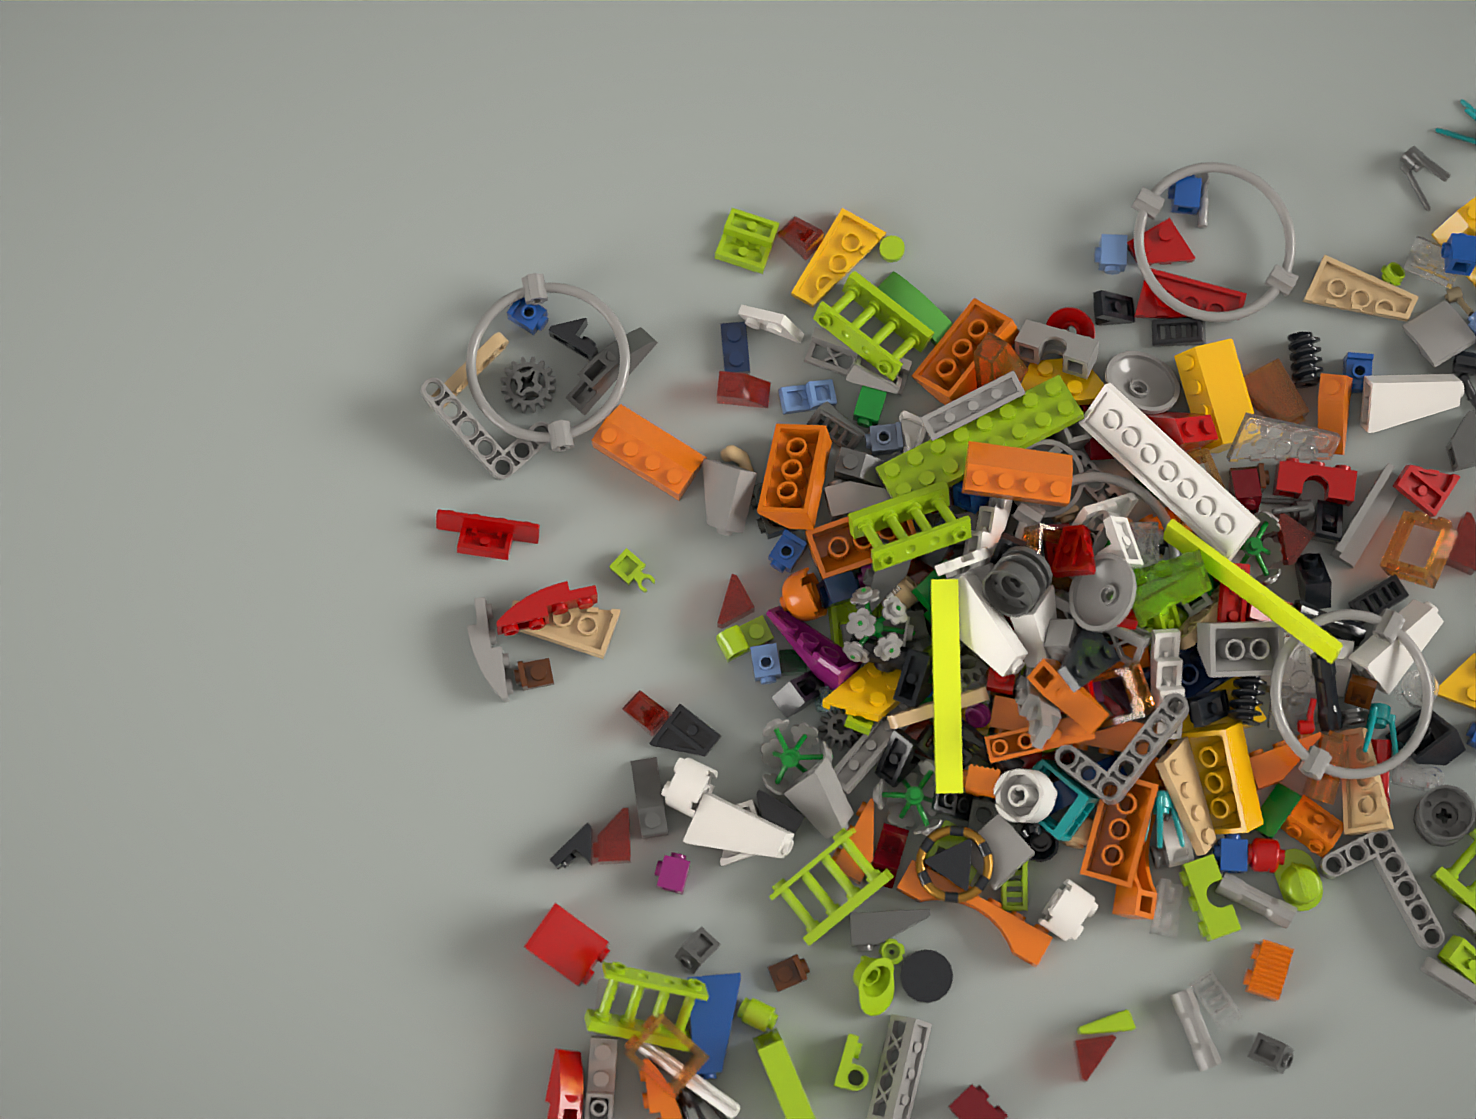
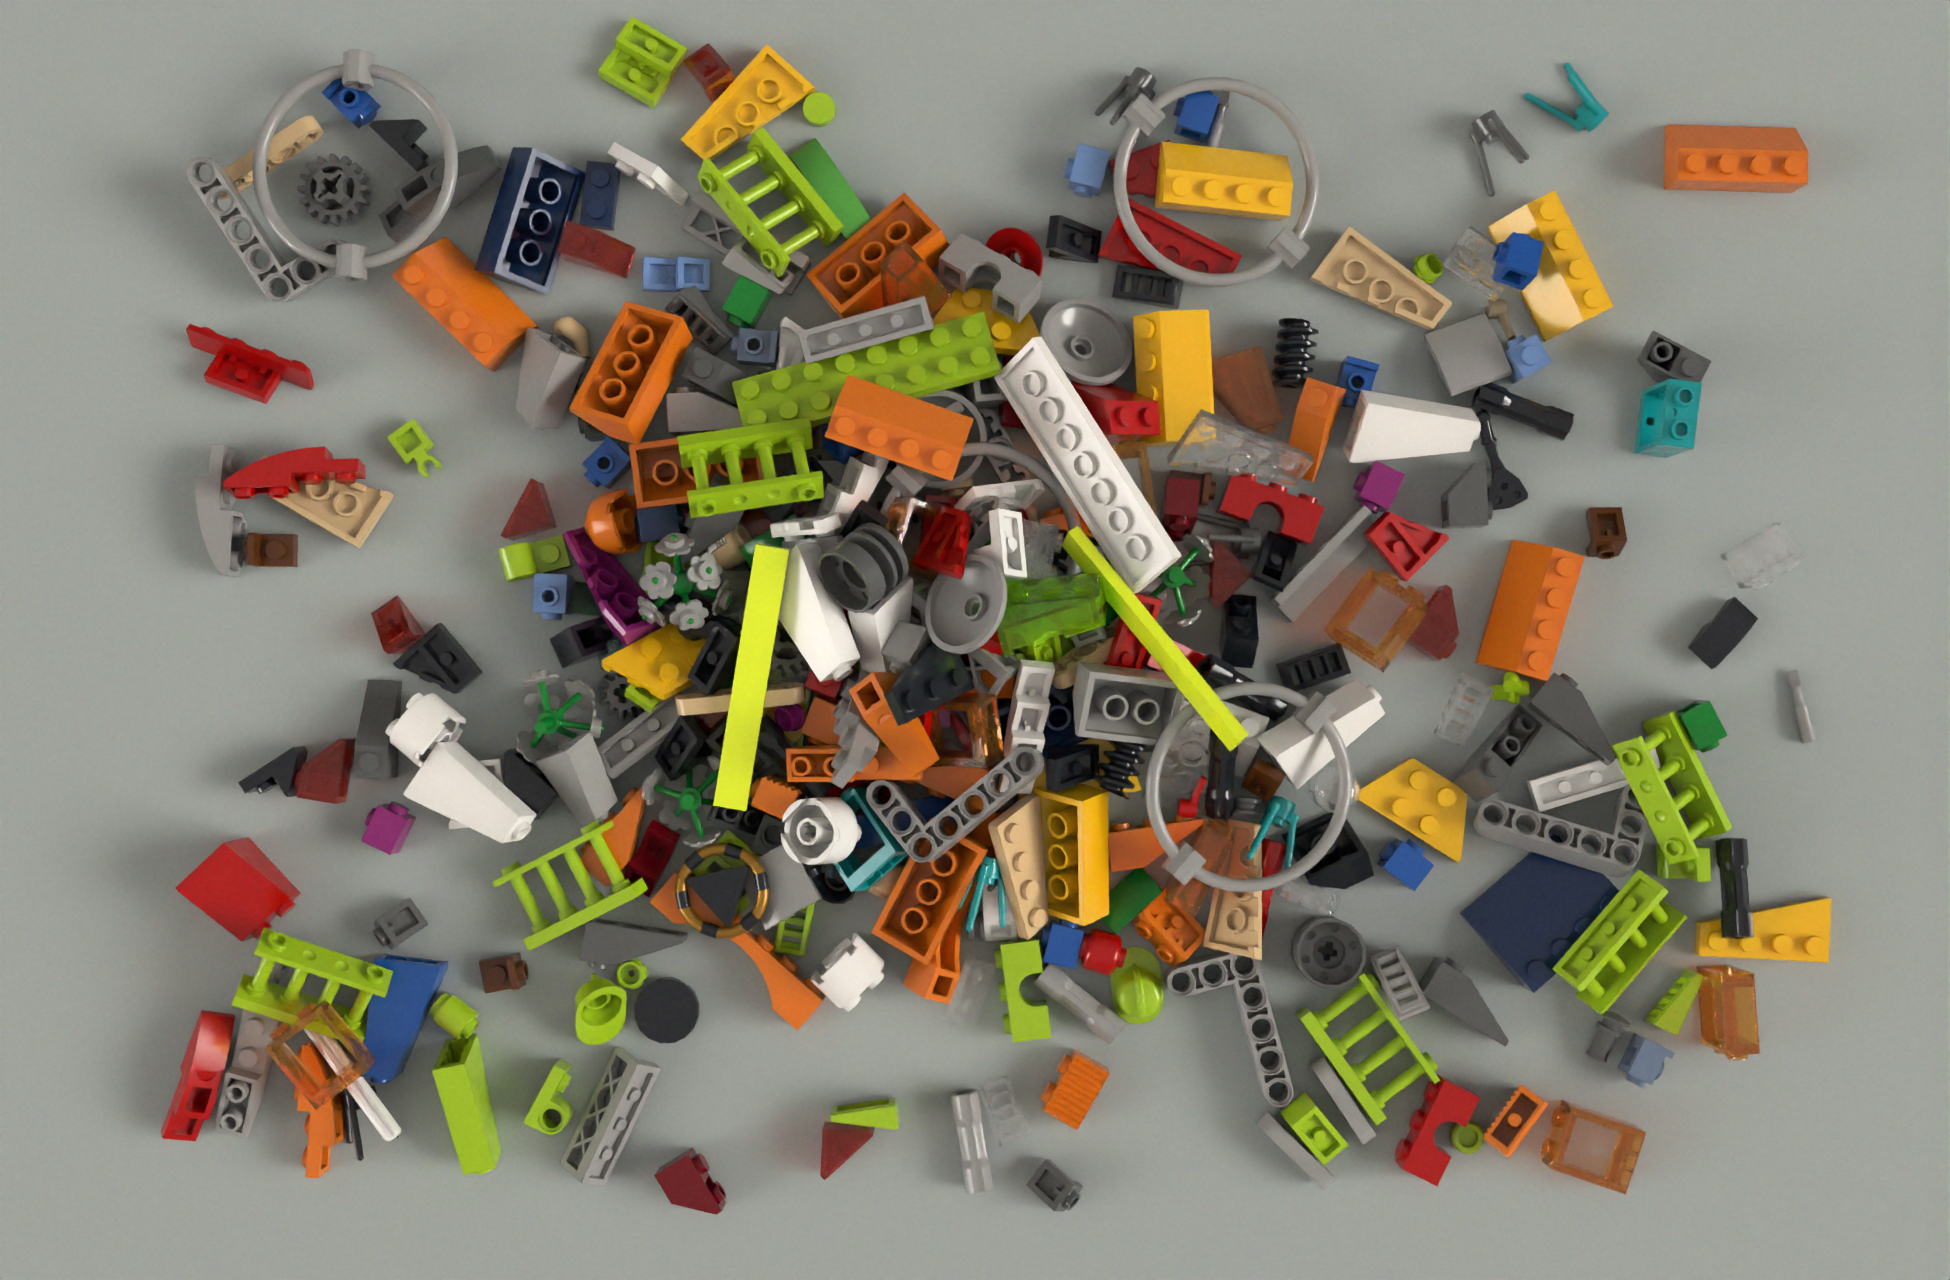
camera: 10 degrees right, 10 degrees up
none -> dark blue slope [474,147,585,295]
none -> dark grey plant [1095,67,1157,146]
none -> yellow slope [1155,141,1293,221]
none -> magenta brick [1353,461,1405,514]

